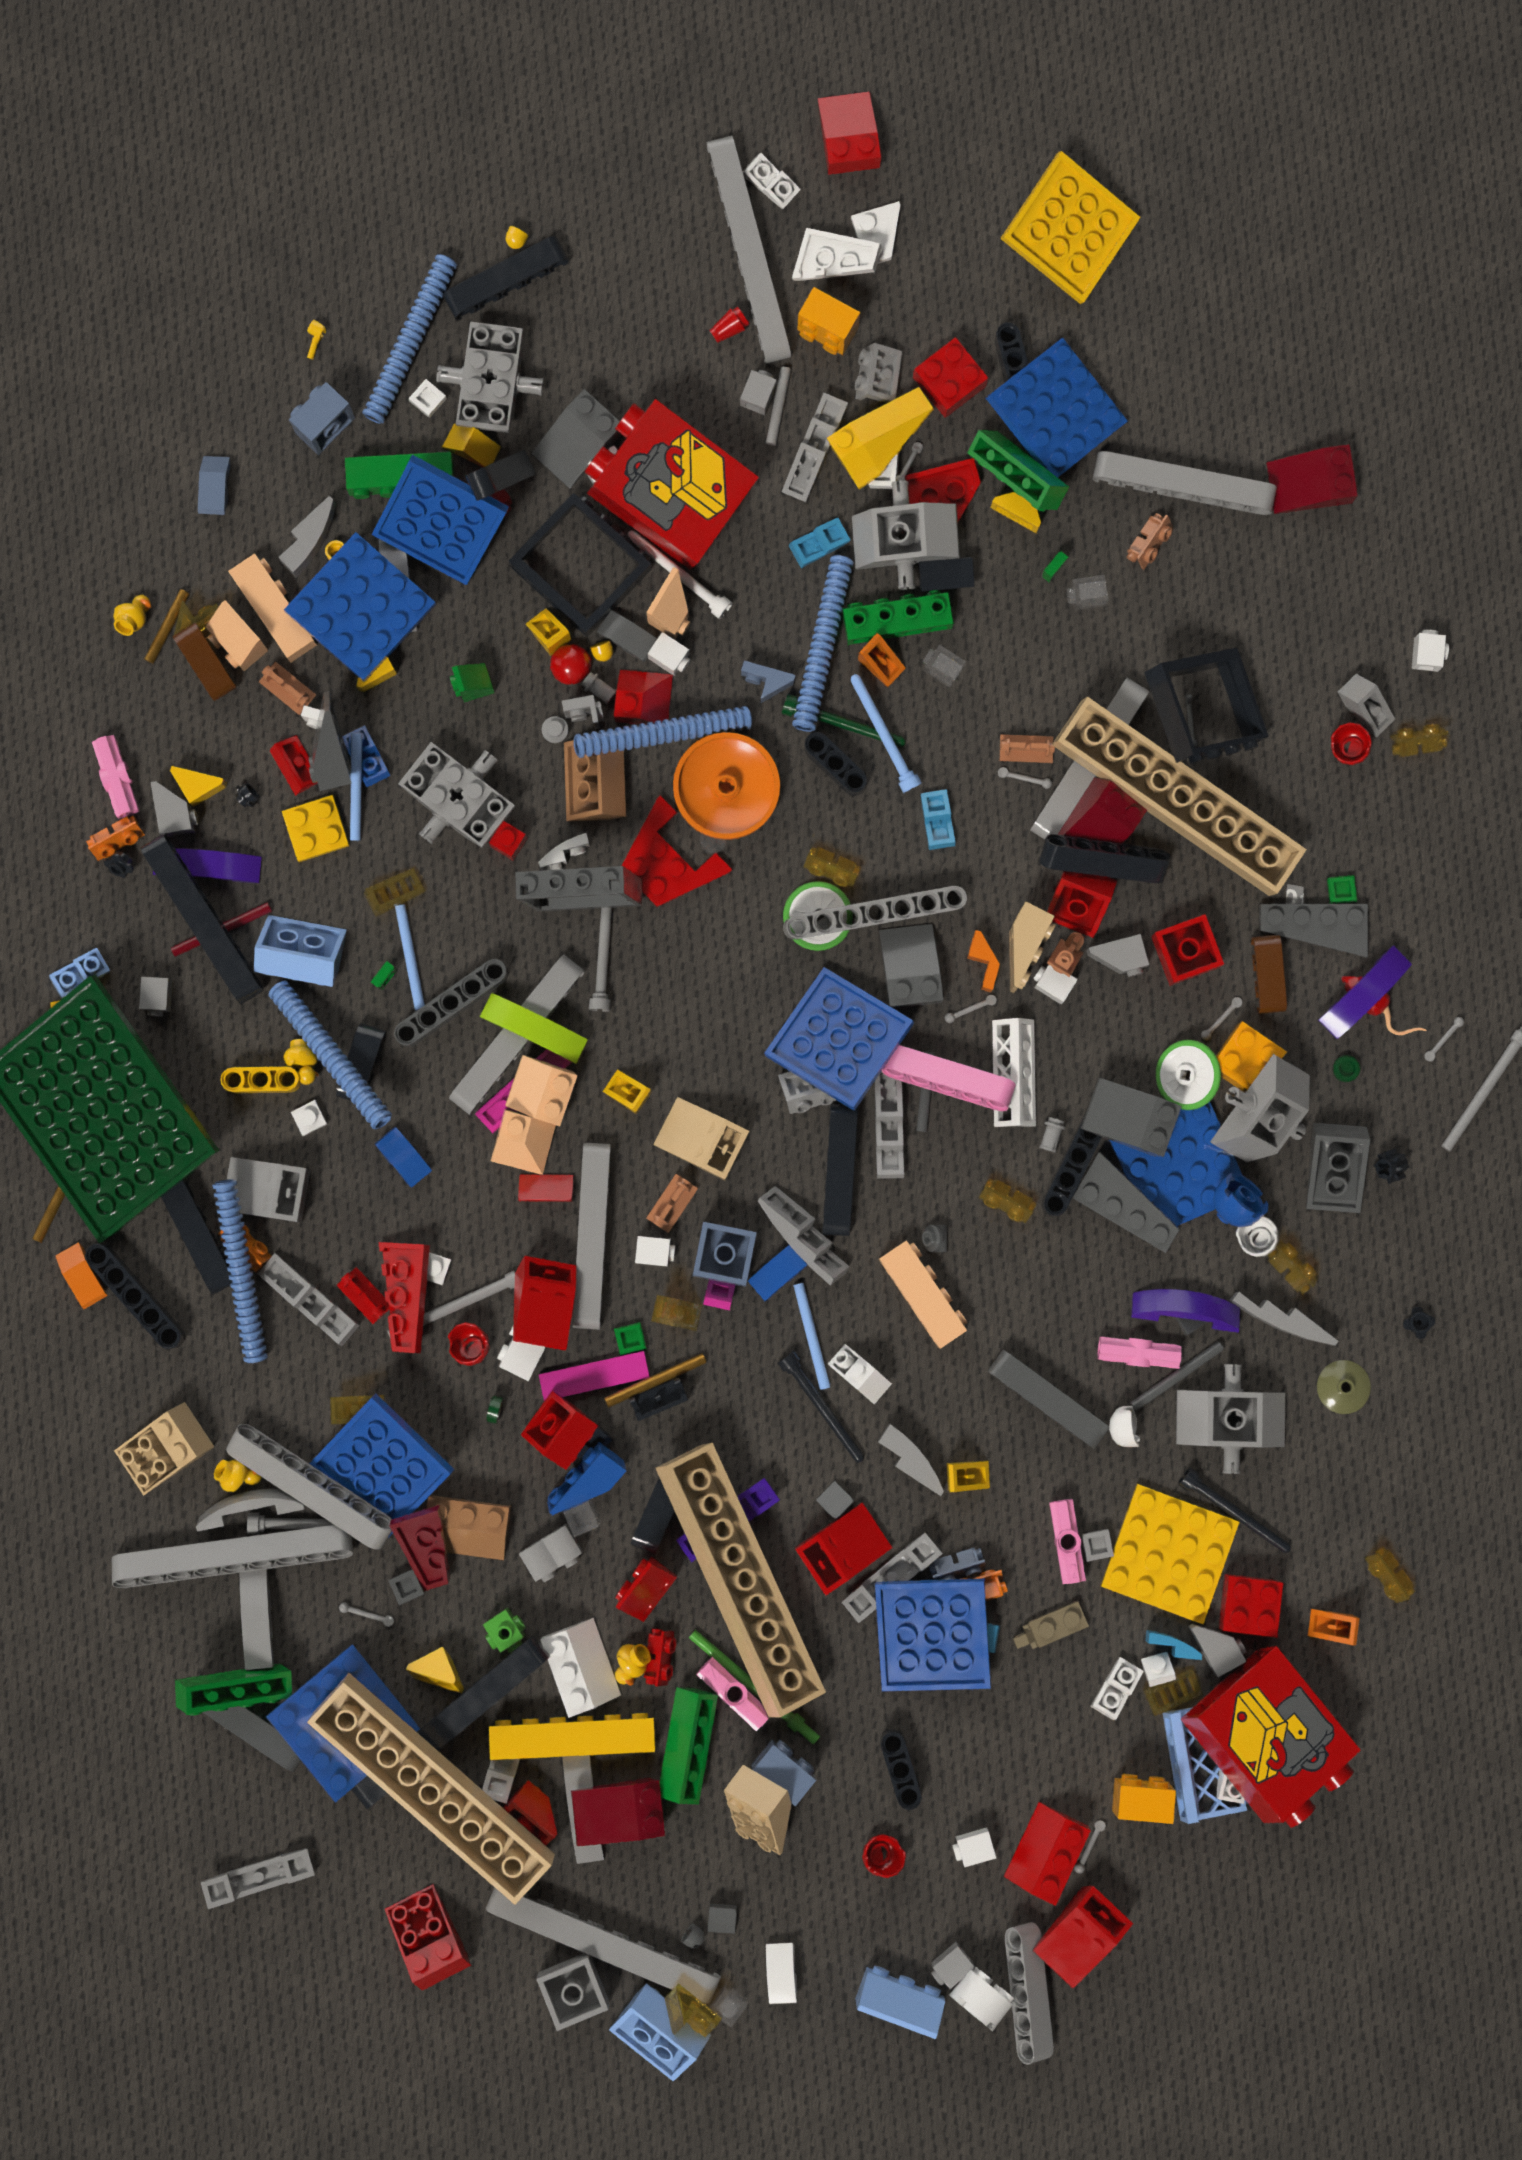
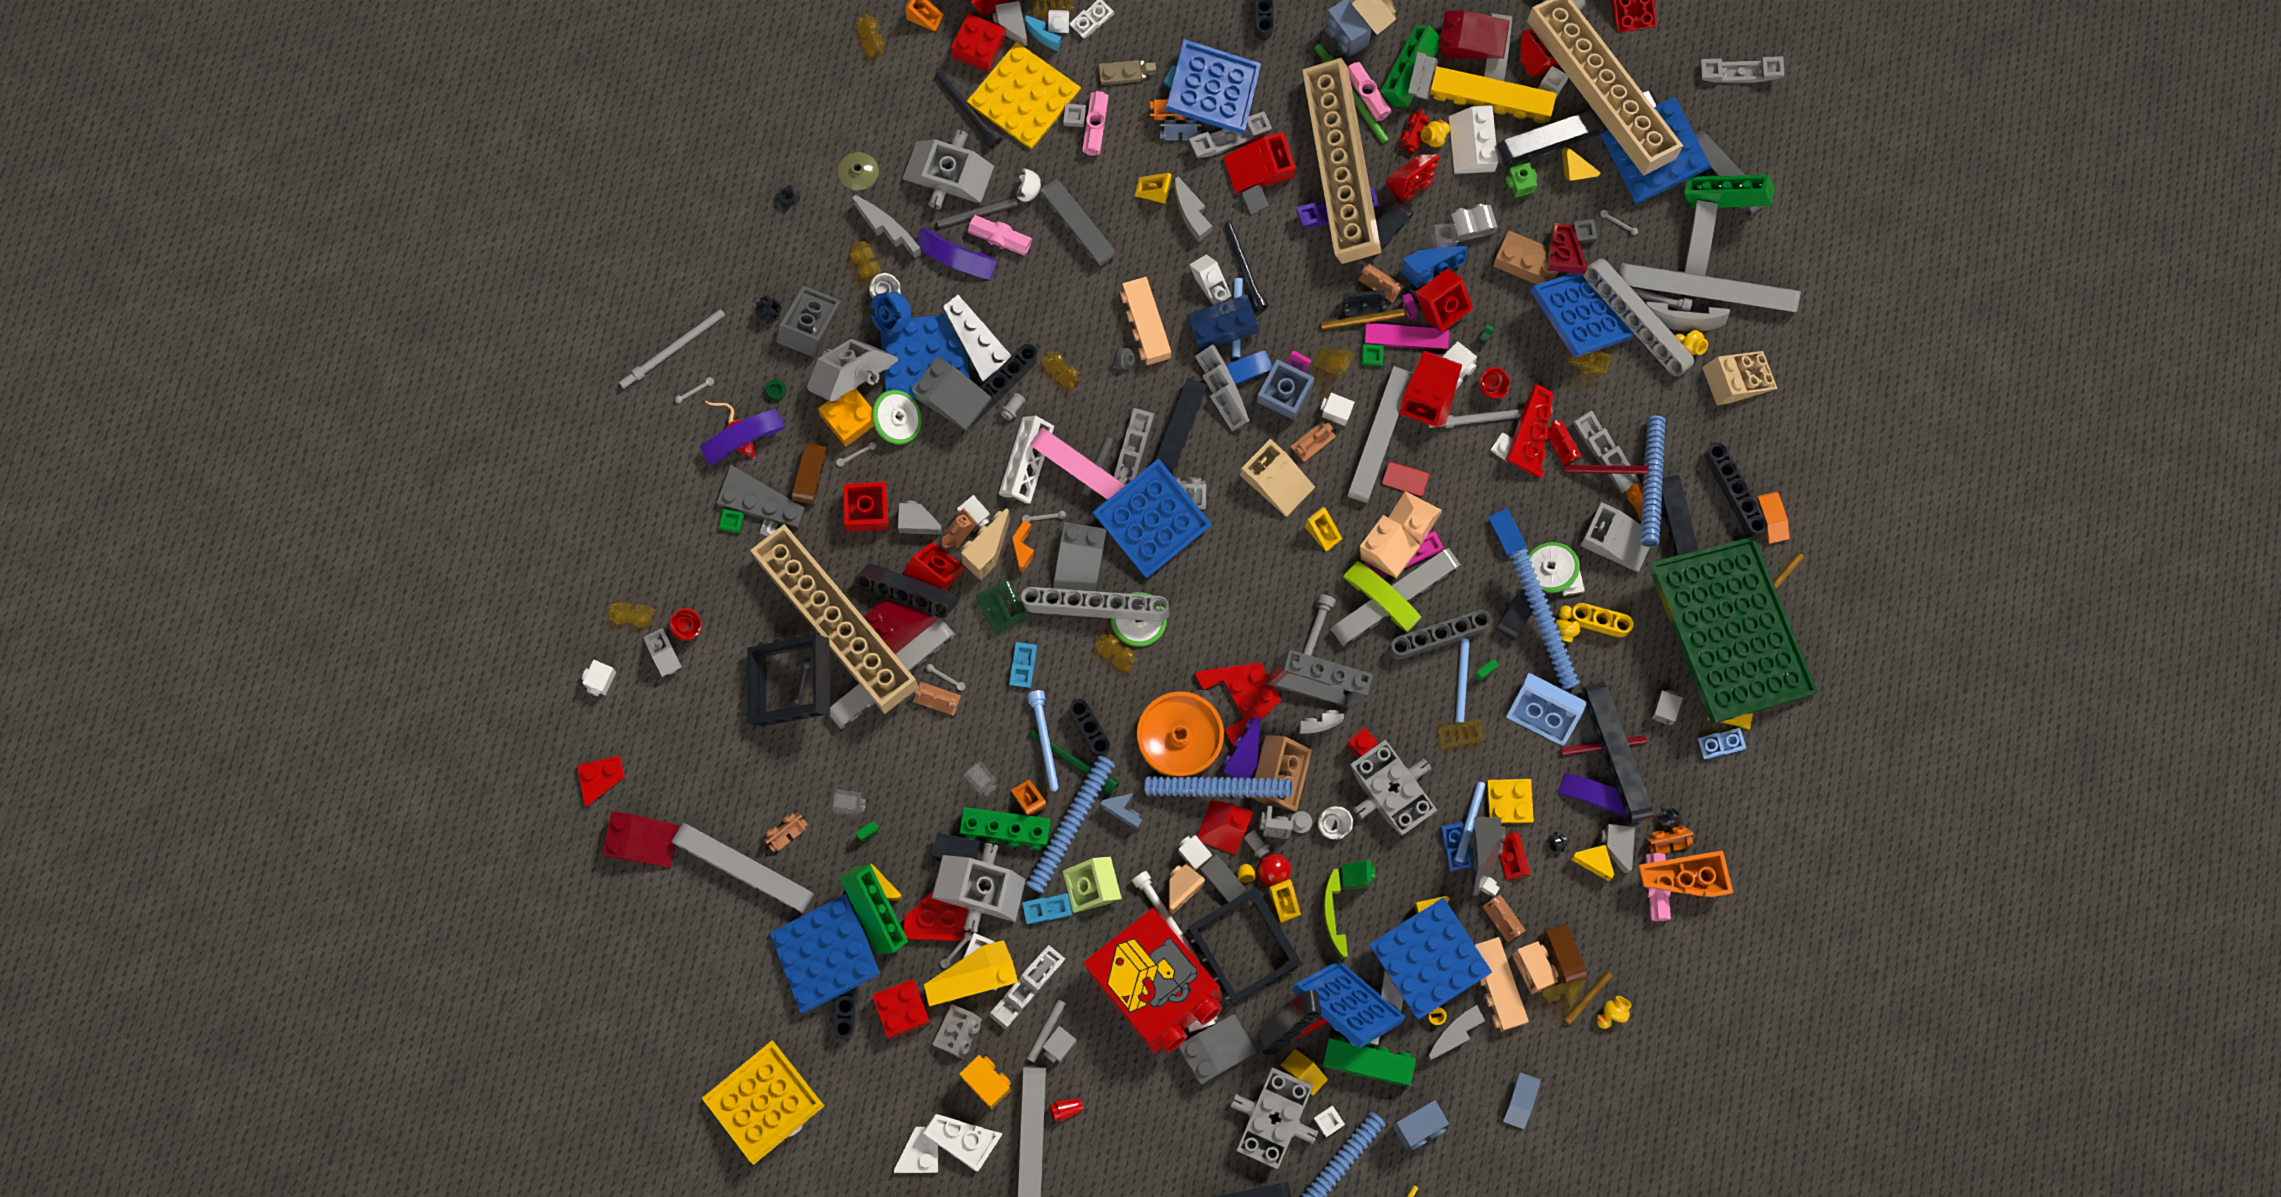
camera: 165 degrees left, 10 degrees down
none -> red wing [577,756,625,807]
none -> clear green plate [976,580,1029,634]
none -> yellowish green slope [1063,857,1121,913]
none -> dark blue slope [1188,294,1260,352]
none -> dark purple slope [1222,716,1260,780]
none -> white hair [1318,806,1353,839]
none -> lime slope [1323,869,1348,959]
none -> nougat hinge [1358,264,1404,303]
none -> magenta tile [1401,293,1418,320]
none -> light grey slope [1408,52,1438,101]
none -> white wheel [1529,542,1580,593]
none -> dark red bar [1564,465,1649,474]
none -> orange wedge [1638,850,1733,898]

